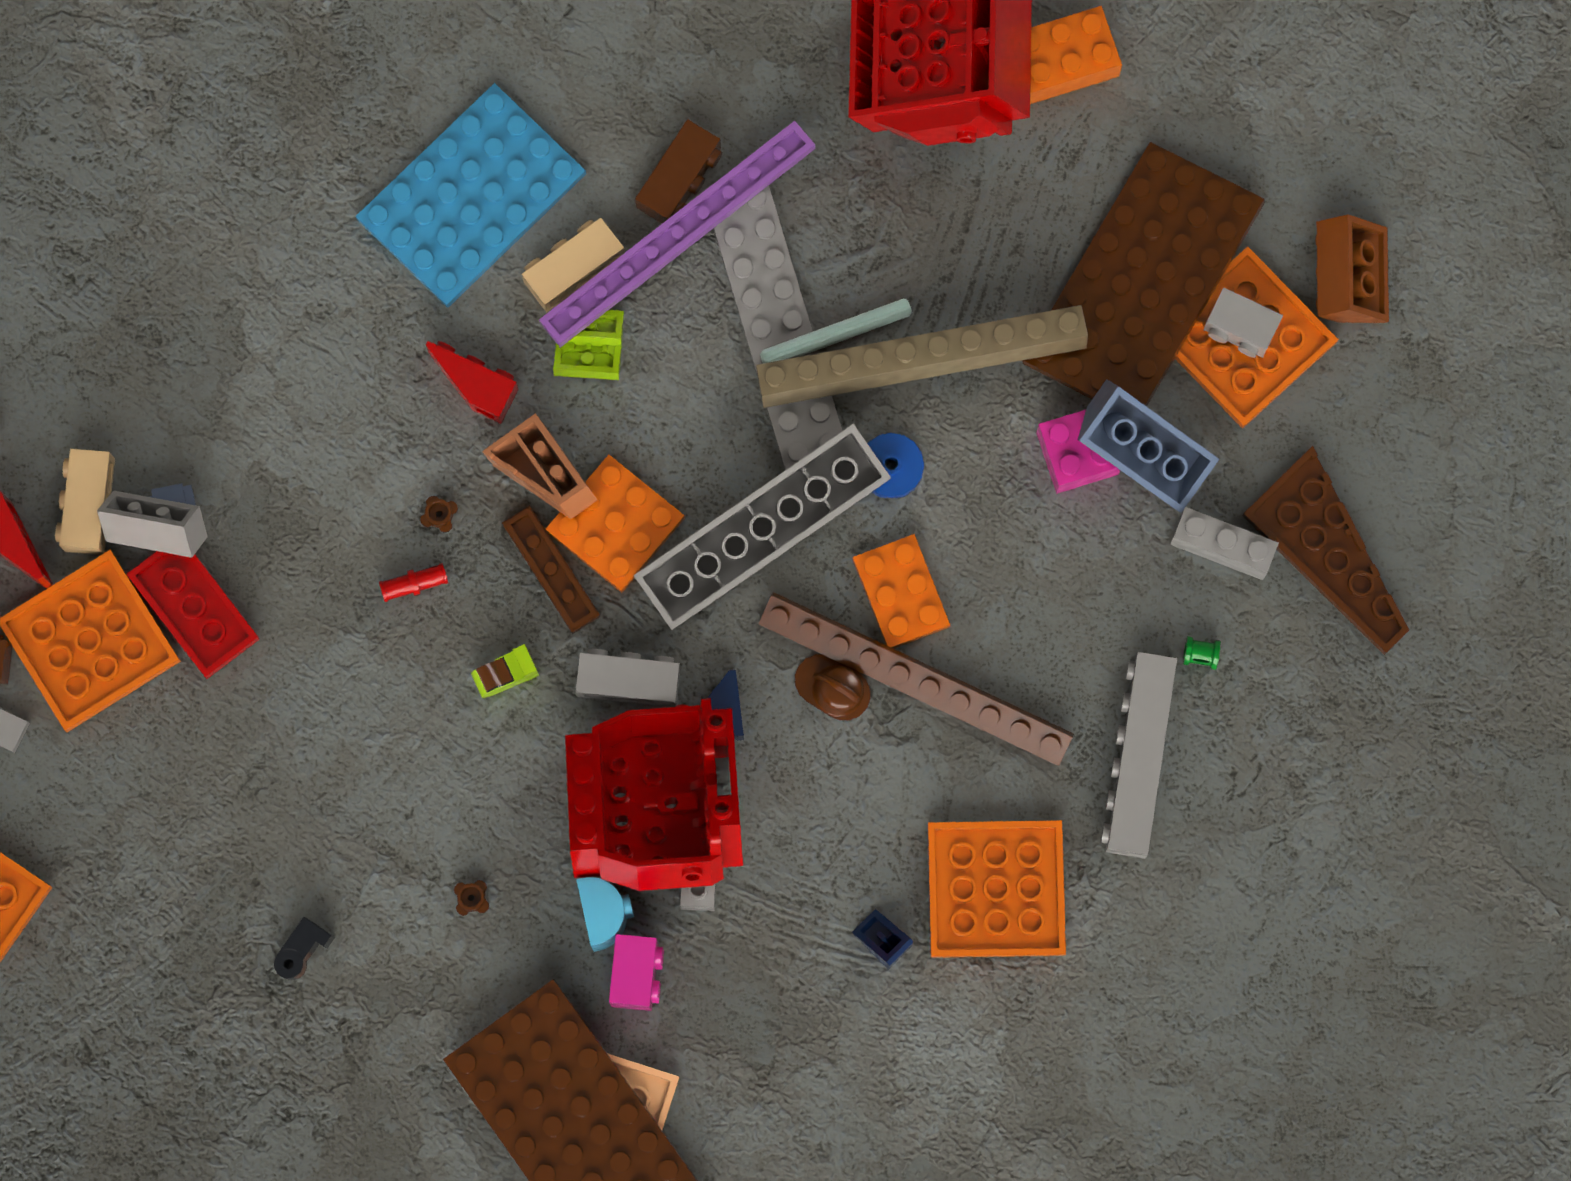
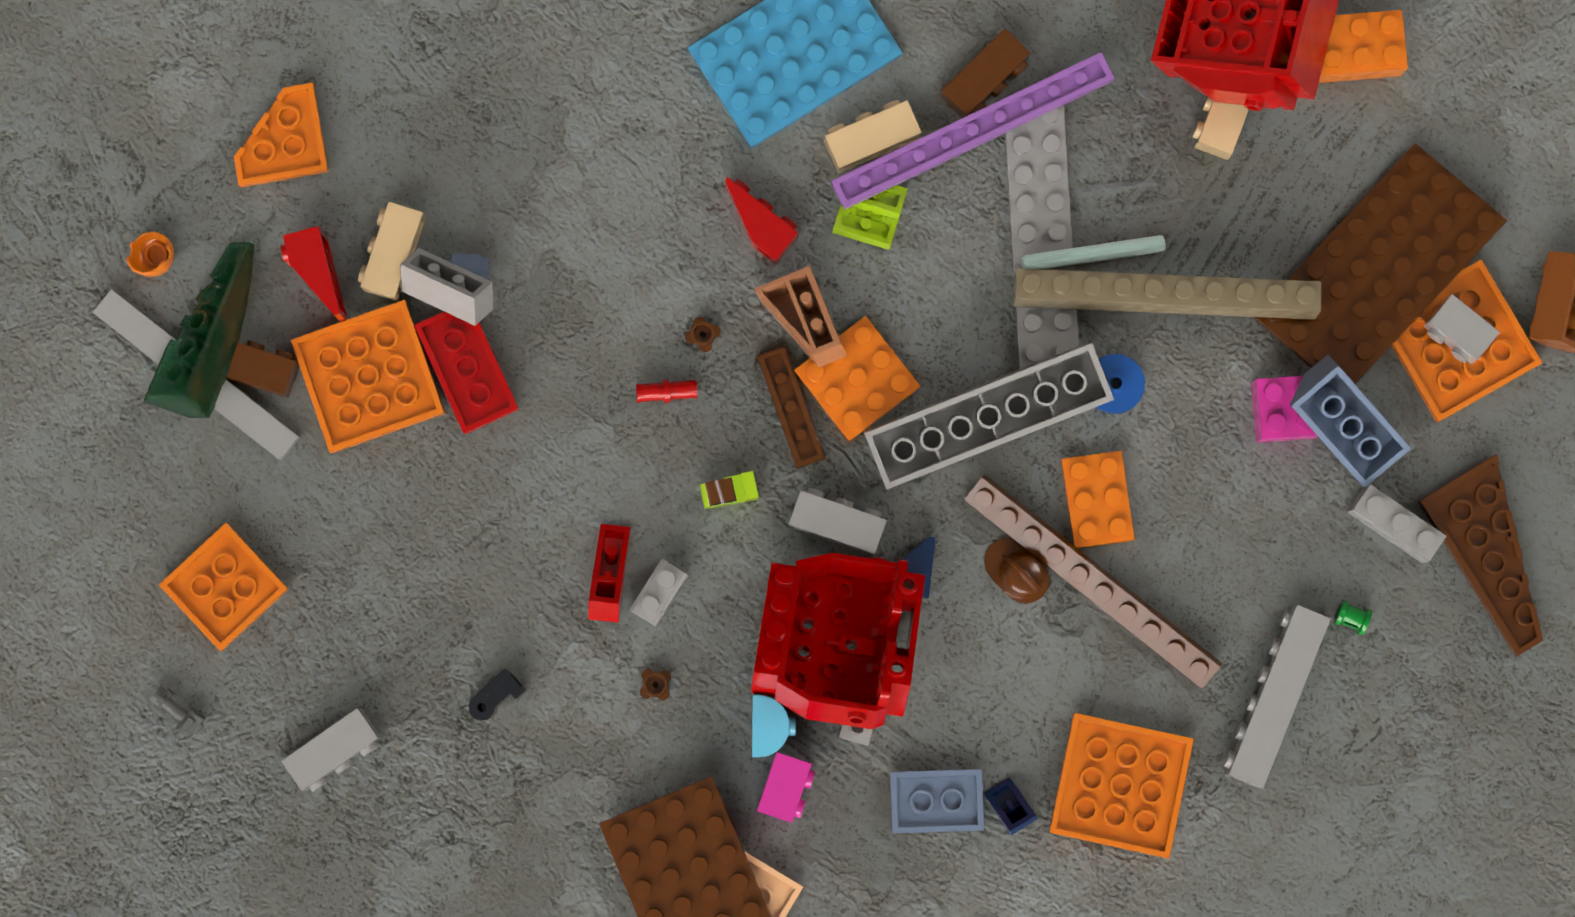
camera: 10 degrees right, 5 degrees up
none -> light grey brick [281,708,382,793]
none -> red slope [588,524,631,623]
none -> light grey brick [629,559,689,627]
none -> sand blue plate [890,769,984,834]
none -> tan brick [1192,97,1249,160]

